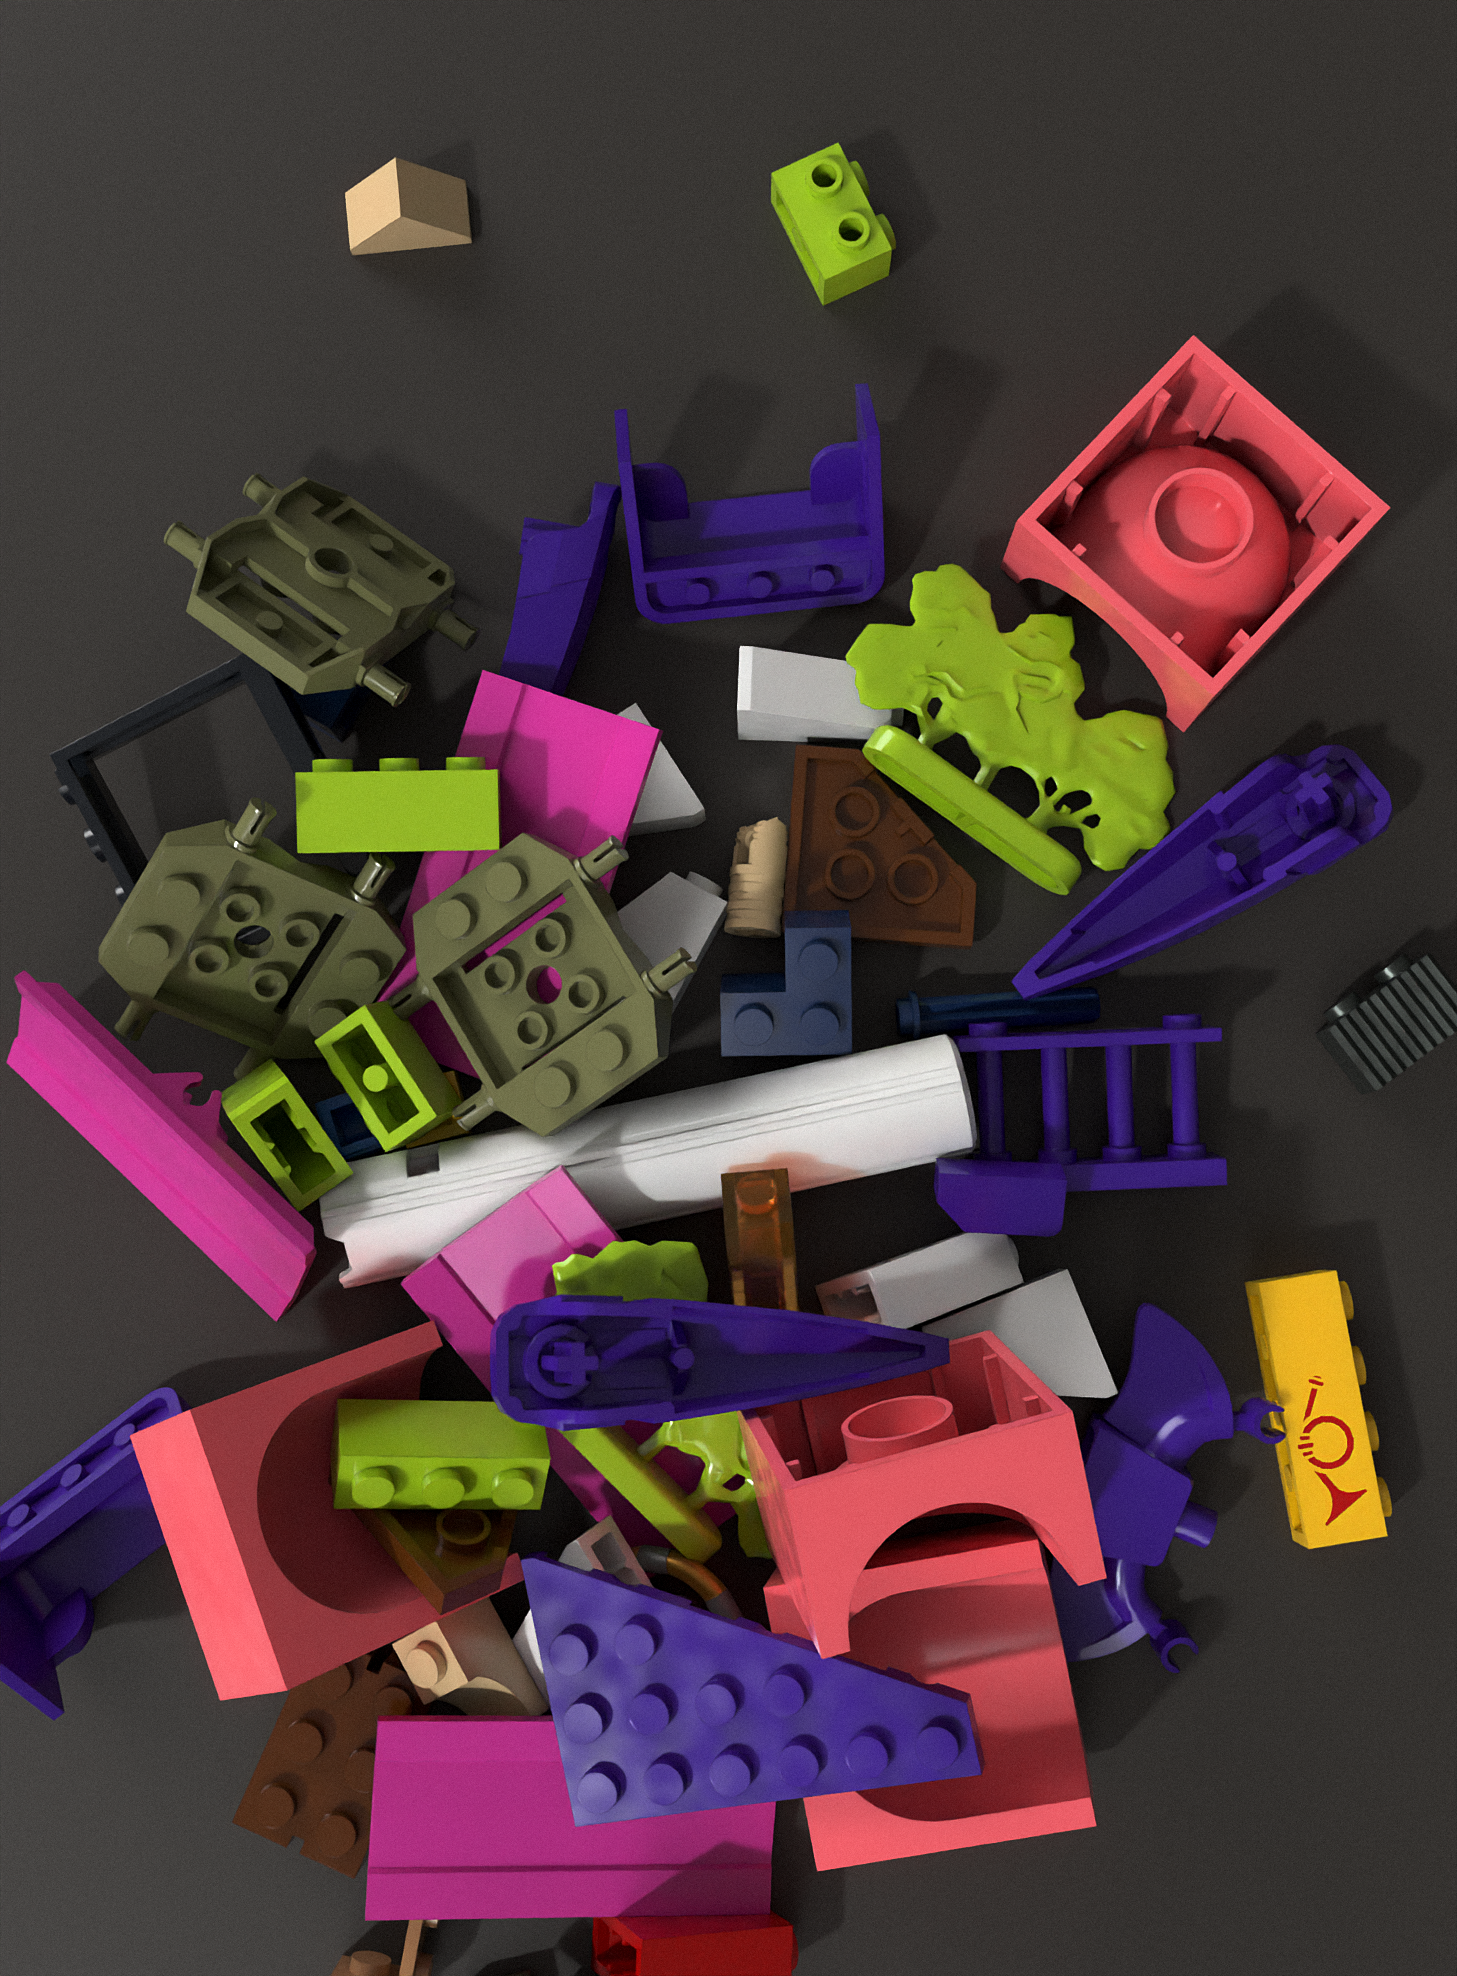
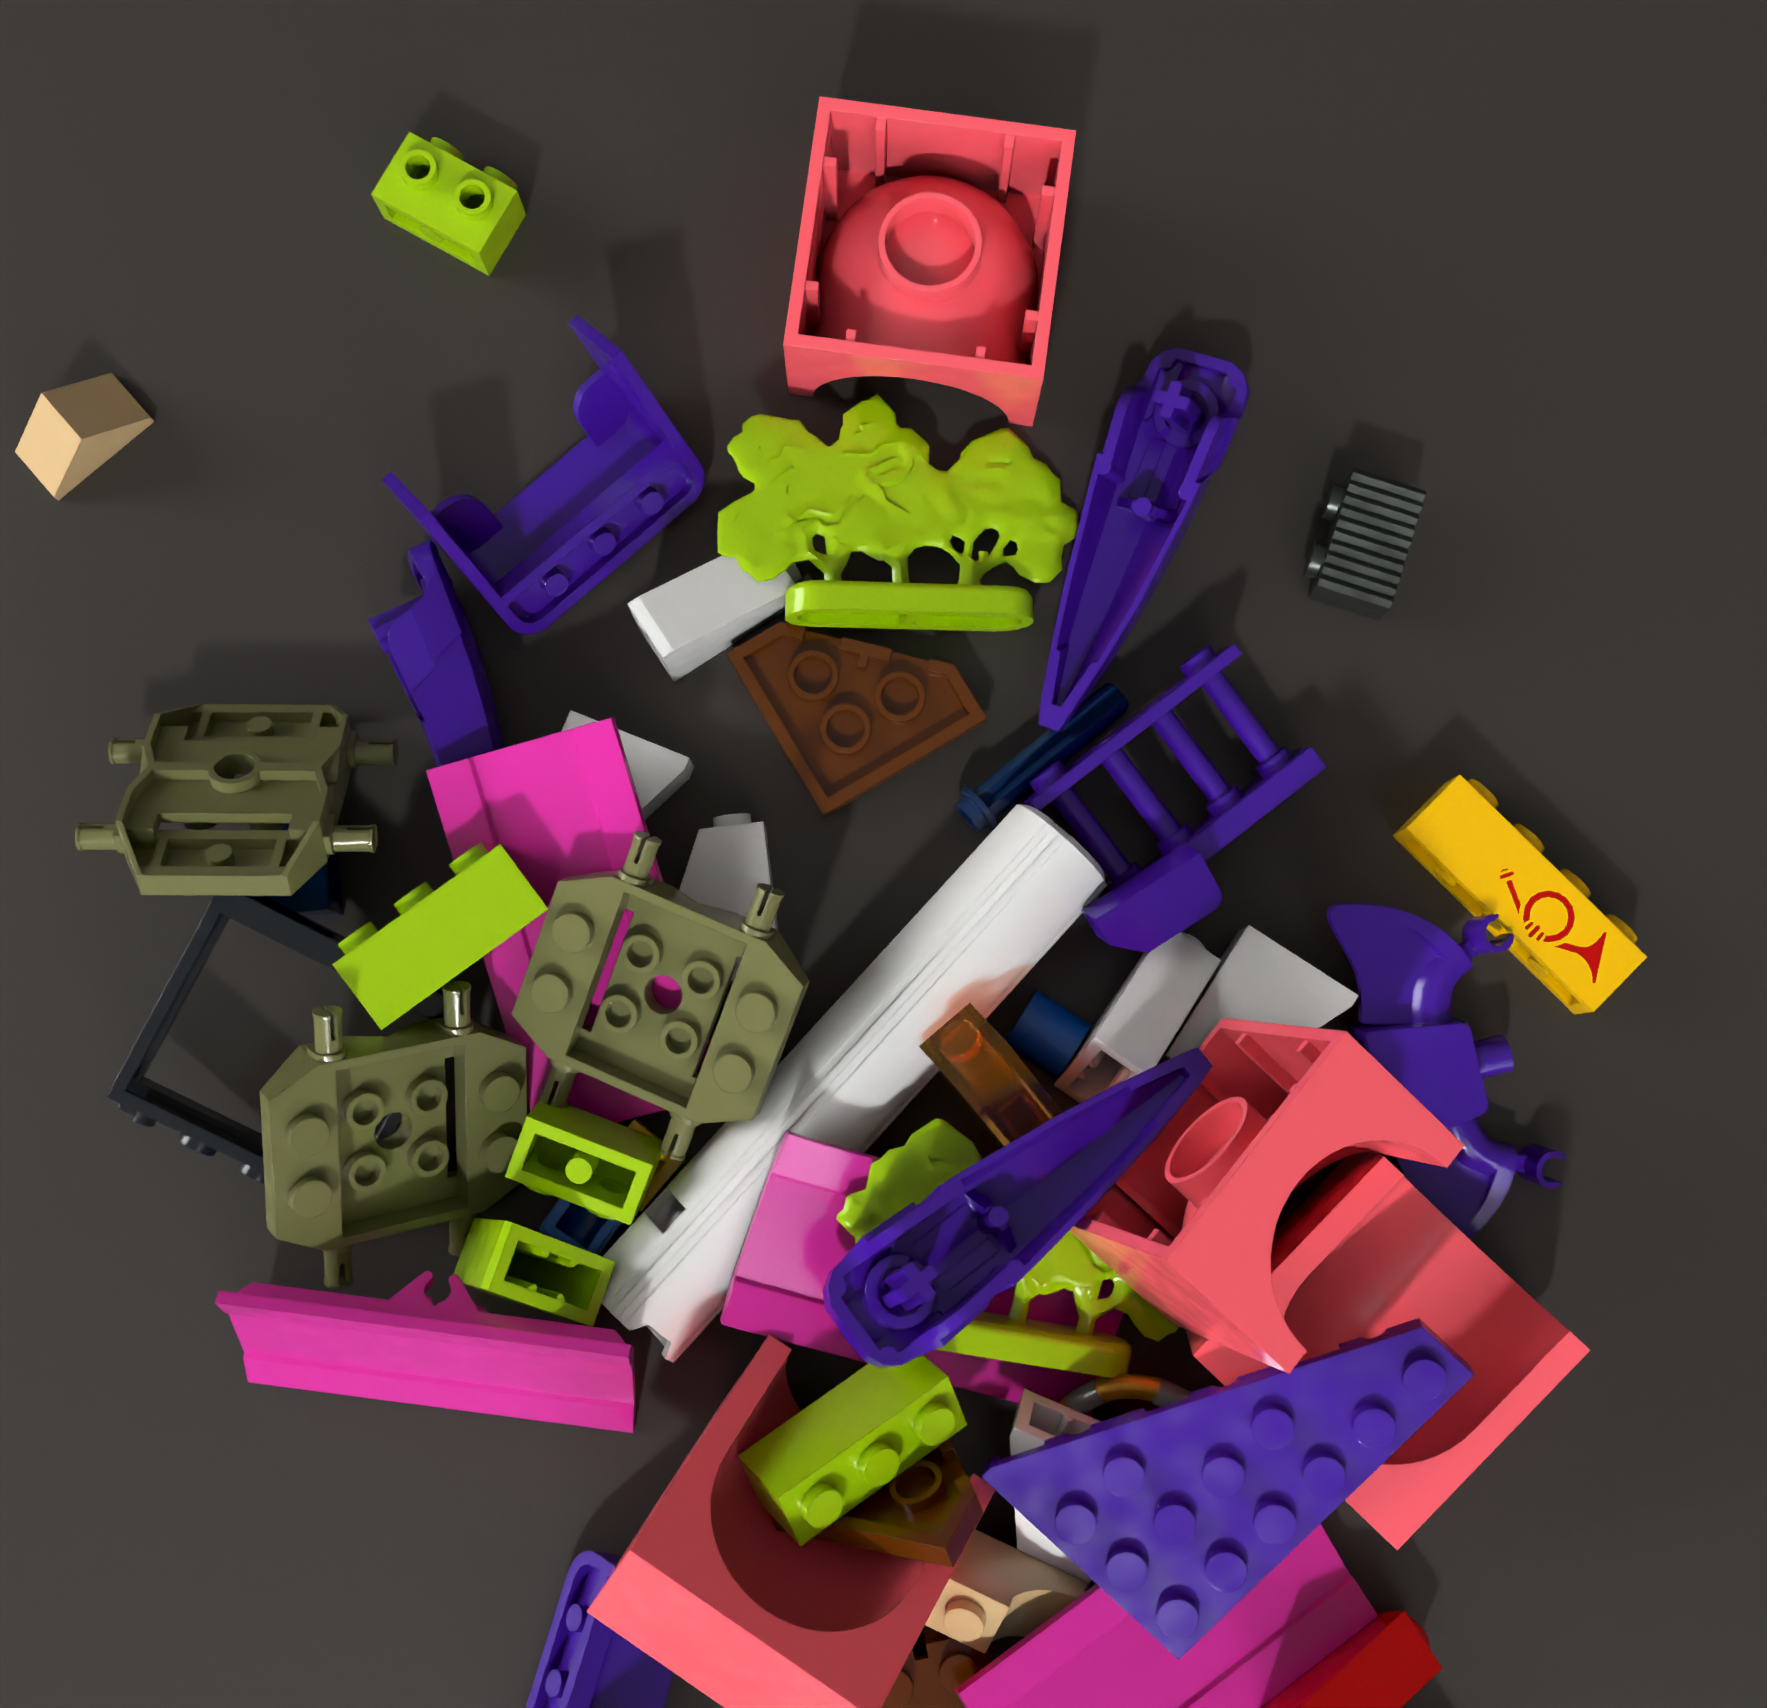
camera: 45 degrees left, 0 degrees up
dark blue brick [720,910,852,1056] -> none
tan hinge [724,817,788,938] -> none
none -> blue brick [1002,990,1091,1078]

